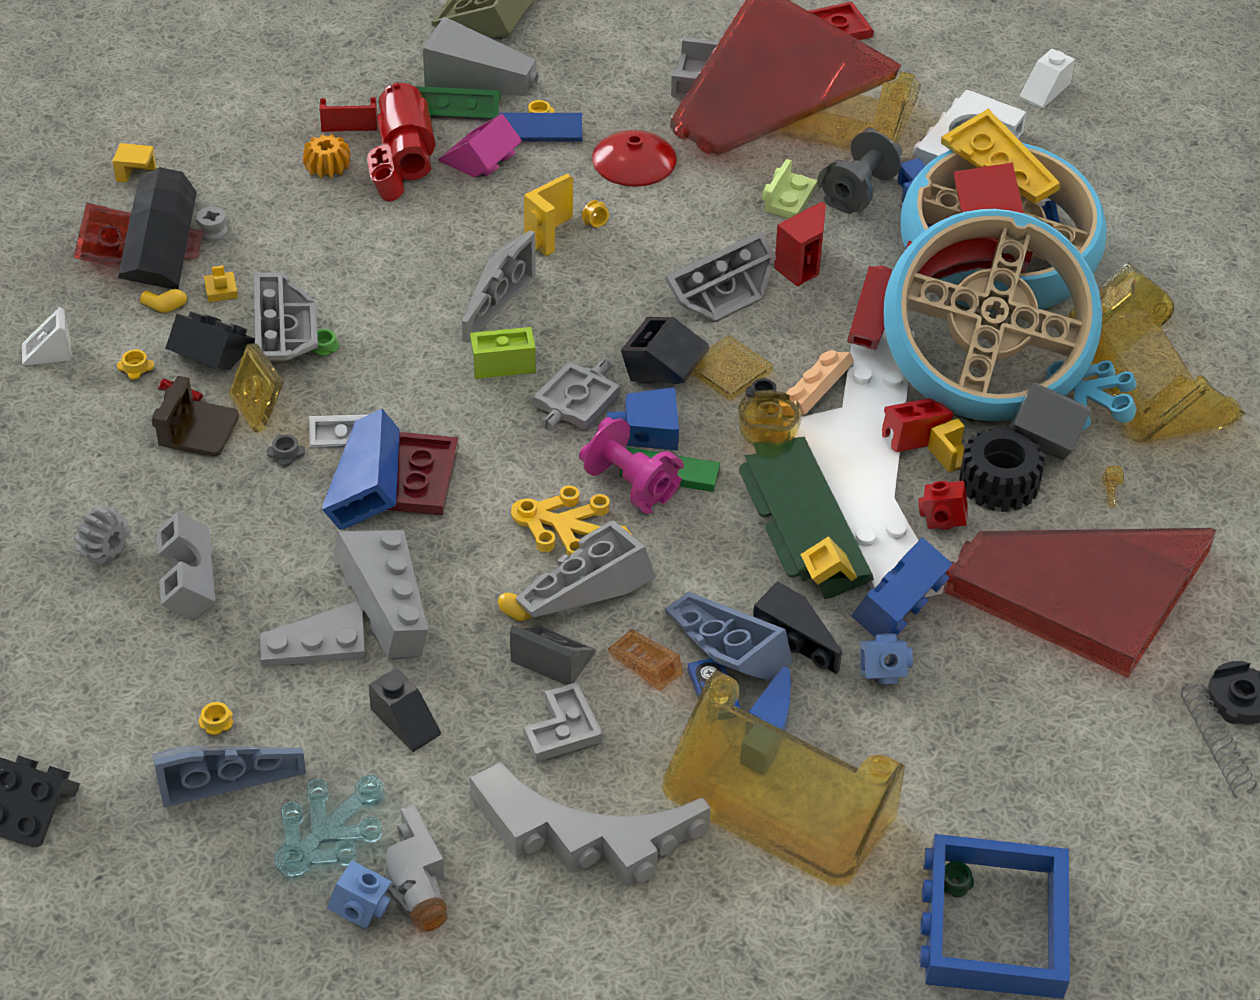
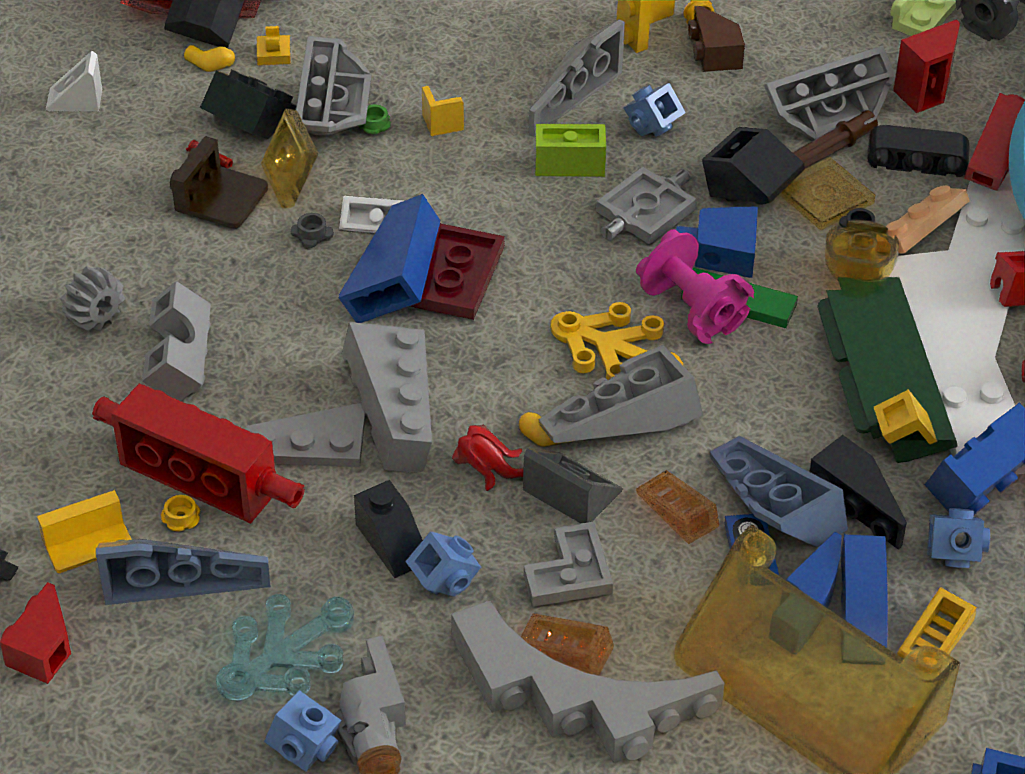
camera: 10 degrees right, 0 degrees up
yellow plate [117,349,154,380] -> none
none -> red slope [0,582,71,684]
none -> yellow panel [37,490,132,573]
none -> red brick [92,383,305,524]
none -> medium blue brick [405,531,482,596]
none -> yellow panel [422,86,464,136]
none -> red piece [452,424,523,491]
none -> clear orange slope [521,613,614,676]
none -> medium blue brick [623,83,686,137]
none -> reddish brown slope [688,6,745,72]
none -> reddish brown axle [793,110,878,169]
none -> blue slope [841,534,888,663]
none -> black beam [867,125,970,177]
none -> yellow slope [897,587,977,675]

